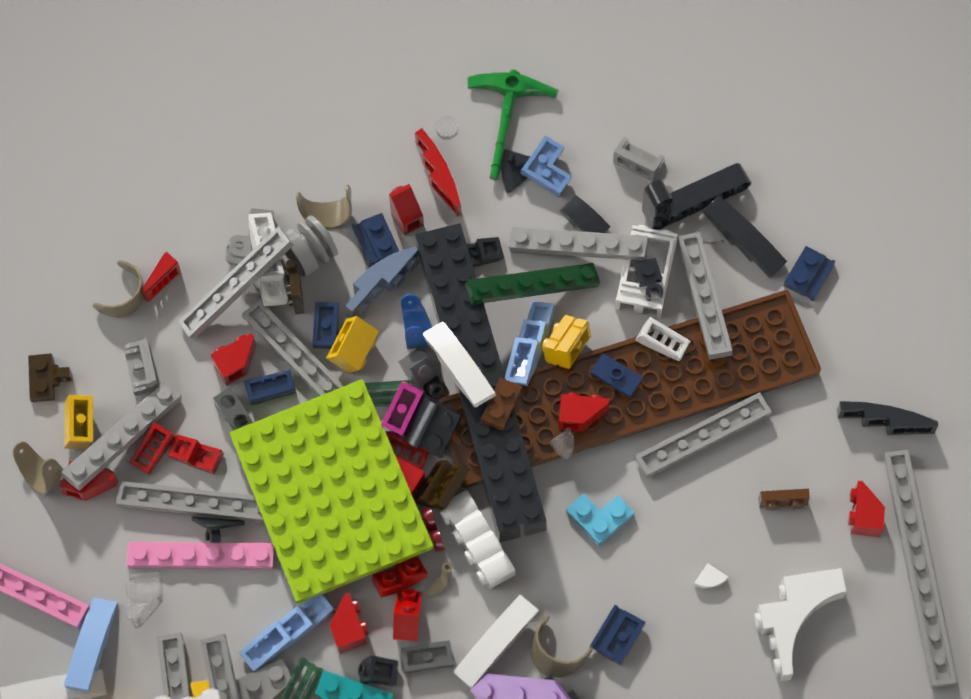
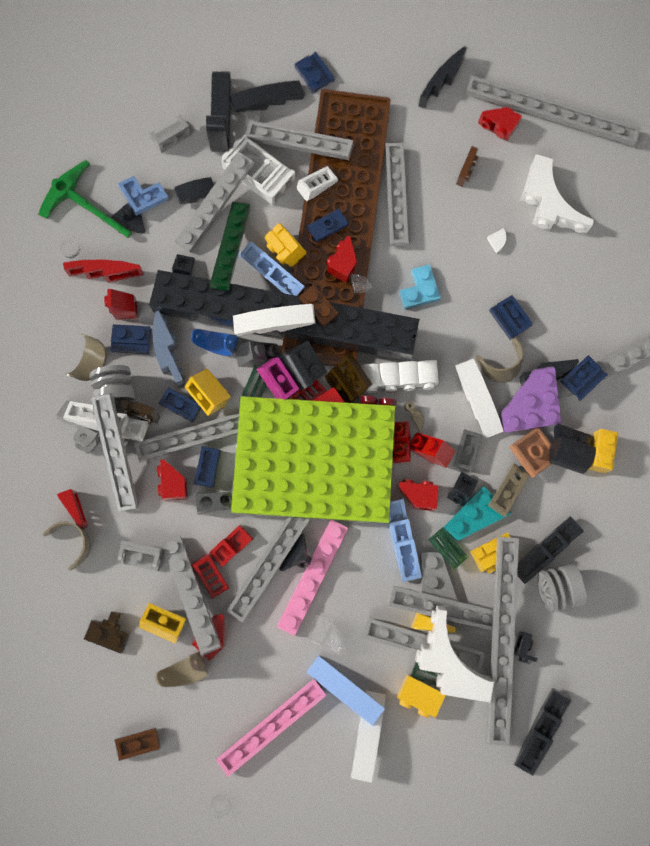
camera: 70 degrees left, 10 degrees up
black plate [633,258,663,301] -> none

